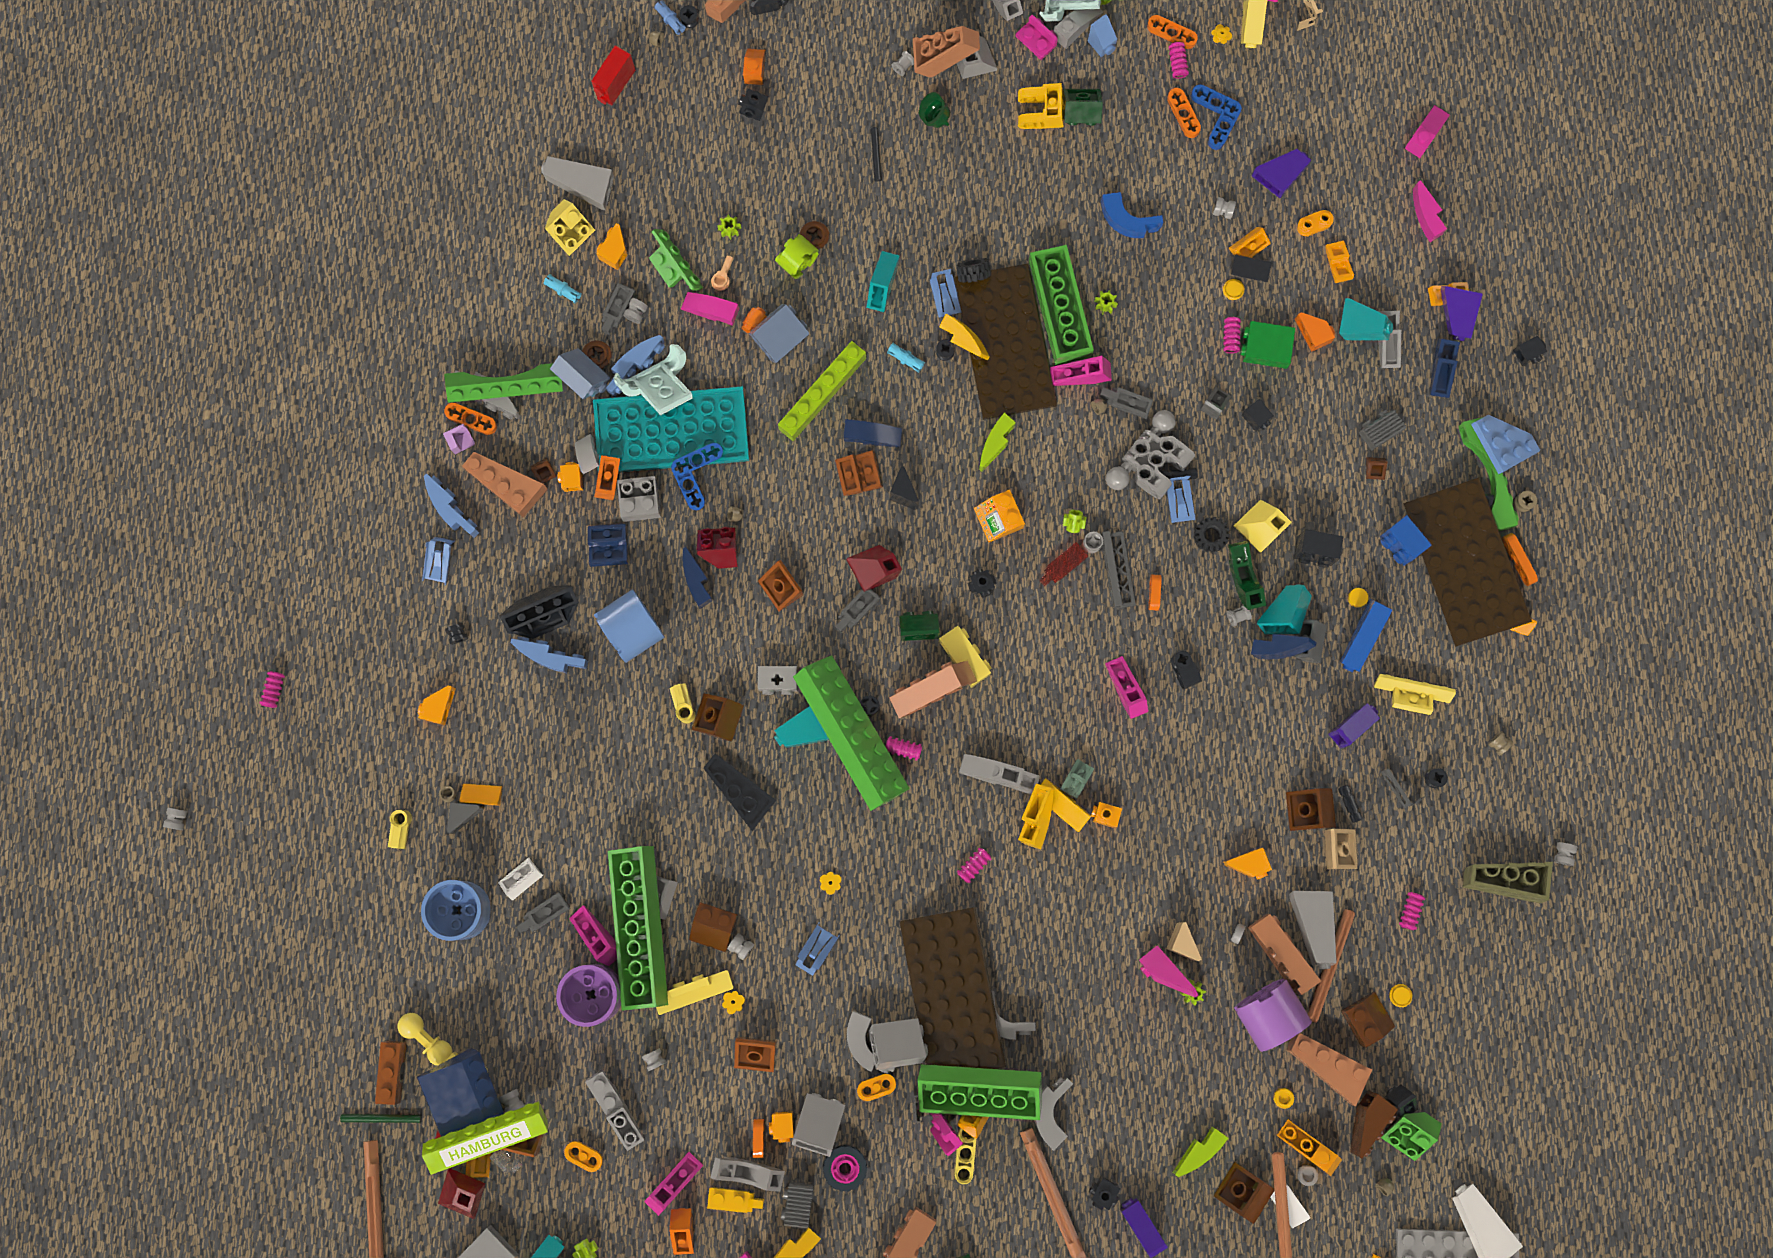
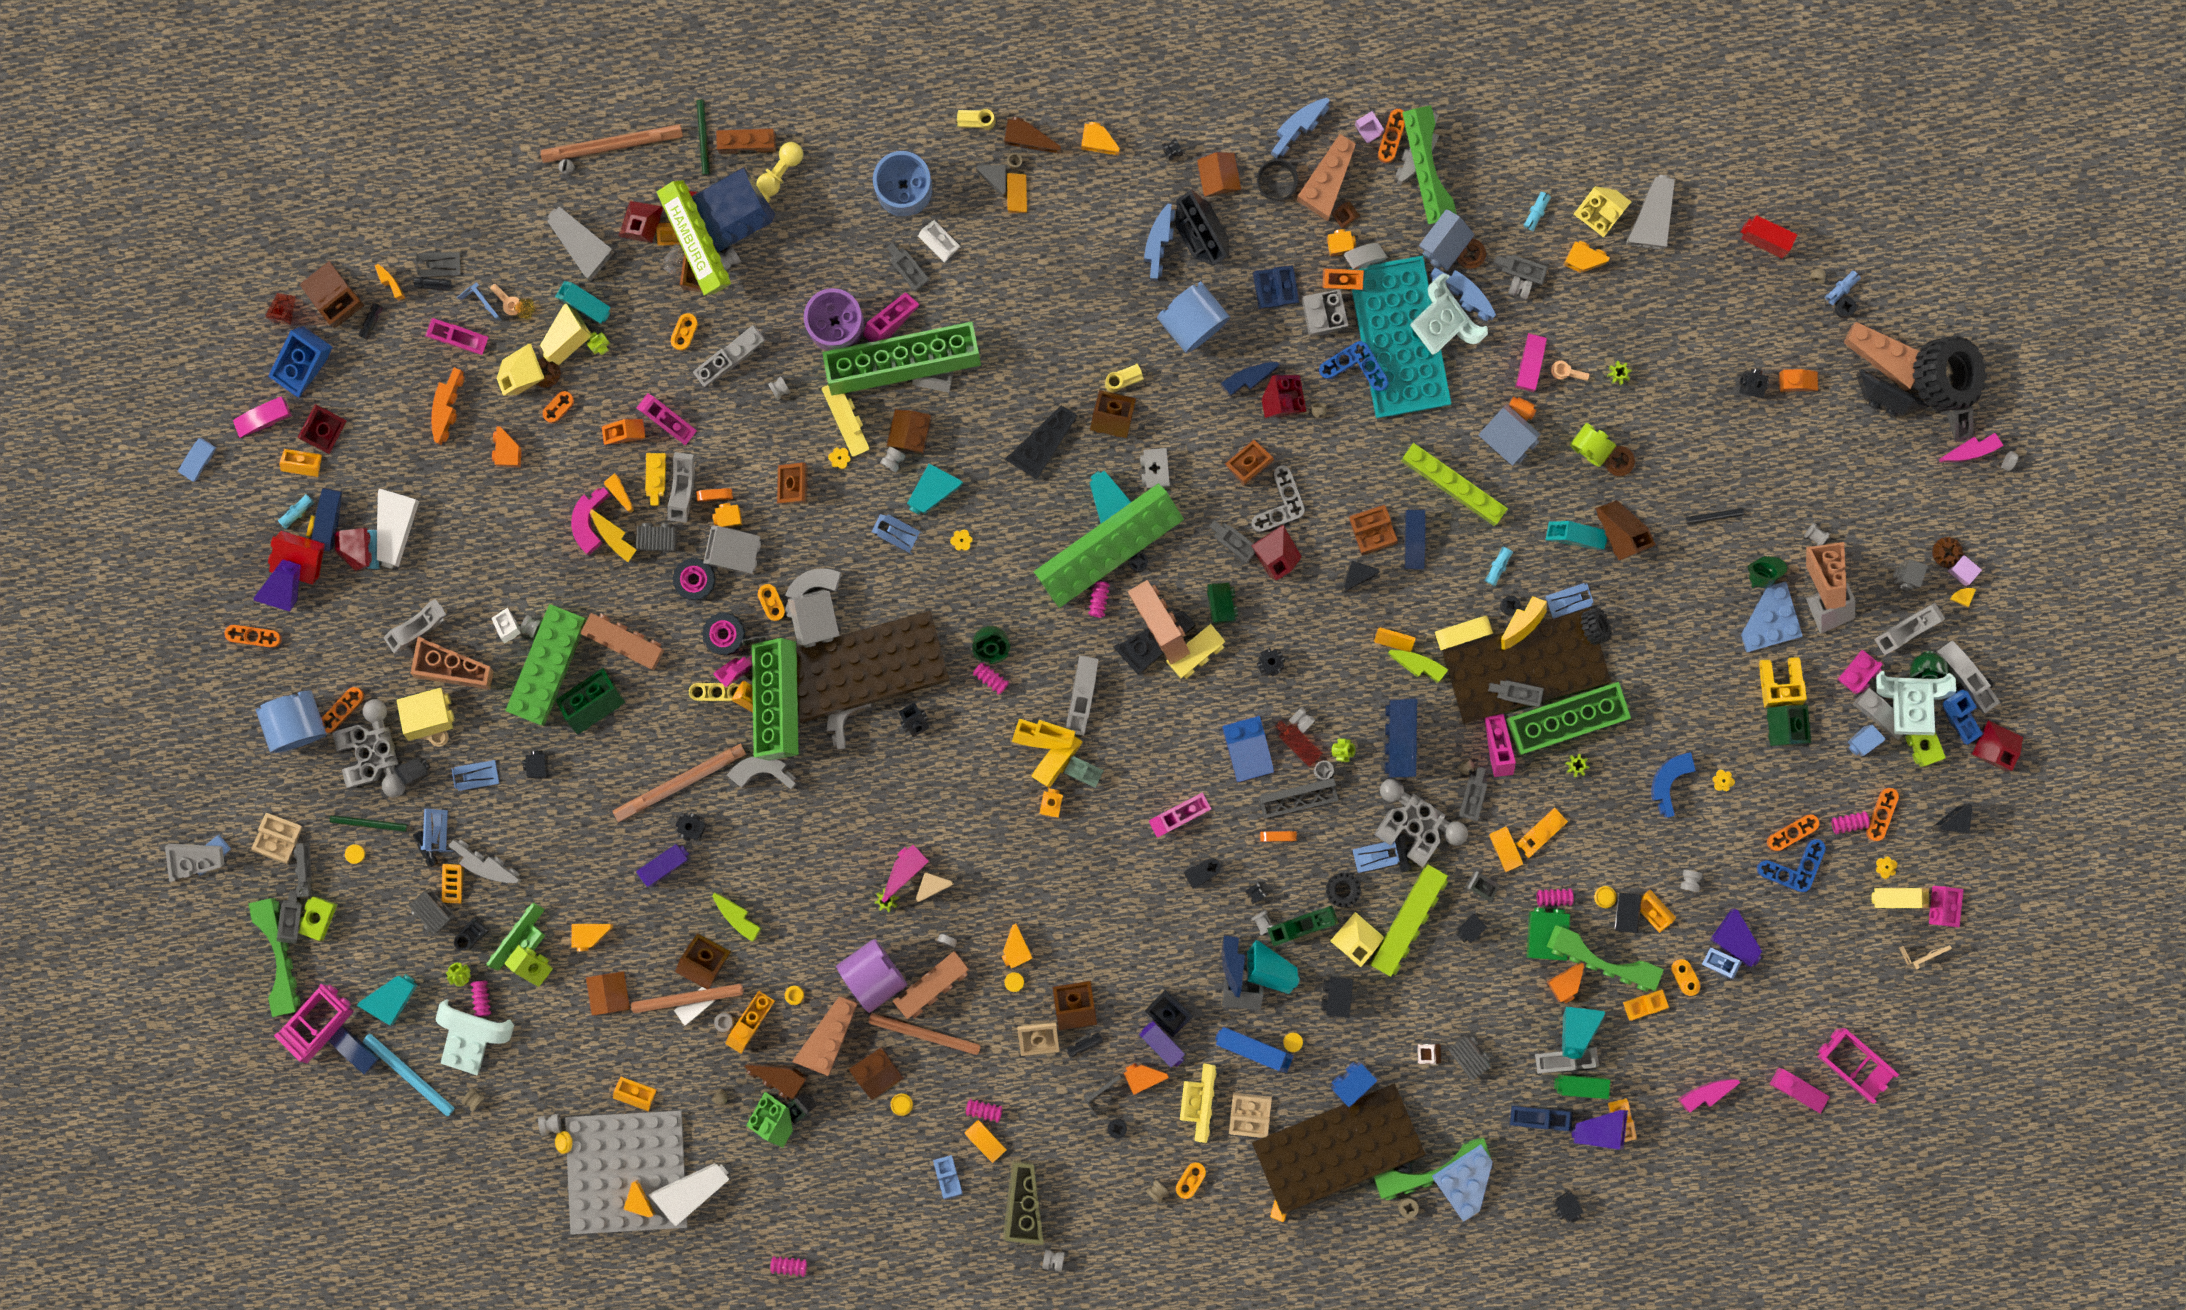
camera: 85 degrees right, 5 degrees up
medium blue piece [422,537,455,586] -> none
bright green bracket [649,229,703,291] -> none
light orange slope [974,490,1025,542] -> none
light grey slope [1289,891,1337,969] -> none
orange beam [1501,533,1538,586] -> none
none -> light orange slope [604,473,634,513]
none -> black wheel [702,613,746,655]
none -> dark pink piece [770,1256,807,1277]
none -> black brick [898,702,929,737]
none -> teal slope [907,464,963,515]
none -> medium blue slope [933,1155,963,1200]
none -> light orange slope [964,1120,1006,1163]
none -> dark green cylinder [972,626,1011,664]
none -> reddish brown slope [1004,117,1061,154]
none -> yellow tile [1005,972,1024,992]
none -> black wing [1113,610,1196,676]
none -> orange slope [1124,1063,1169,1094]
none -> black slope [1145,989,1194,1037]
none -> light orange plate [1176,1162,1206,1199]
none -> dark orange slope [1197,152,1241,197]
none -> slope [1222,716,1274,782]
none -> tan slope [1229,1092,1272,1138]
none -> black wheel [1245,881,1269,904]
none -> light grey beam [1251,466,1305,532]
none -> black tyre [1257,159,1298,201]
none -> light grey wheel [1289,707,1316,733]
none -> lime brick [1369,864,1448,977]
none -> light orange slope [1374,627,1416,652]
none -> dark blue slope [1384,699,1417,778]
none -> light yellow beam [1435,615,1493,650]
none -> dark grey hinge [1488,680,1544,708]
none -> light orange slope [1489,827,1523,872]
none -> light orange plate [1516,808,1568,858]
none -> bright green arch [1547,925,1664,992]
none -> green brick [1554,1074,1610,1099]
none -> reddish brown slope [1595,500,1656,561]
none -> medium blue slope [1702,947,1742,979]
none -> yellow plant [1712,770,1735,791]
none -> medium blue plate [1741,581,1802,653]
none -> dark pink door [1817,1028,1899,1104]

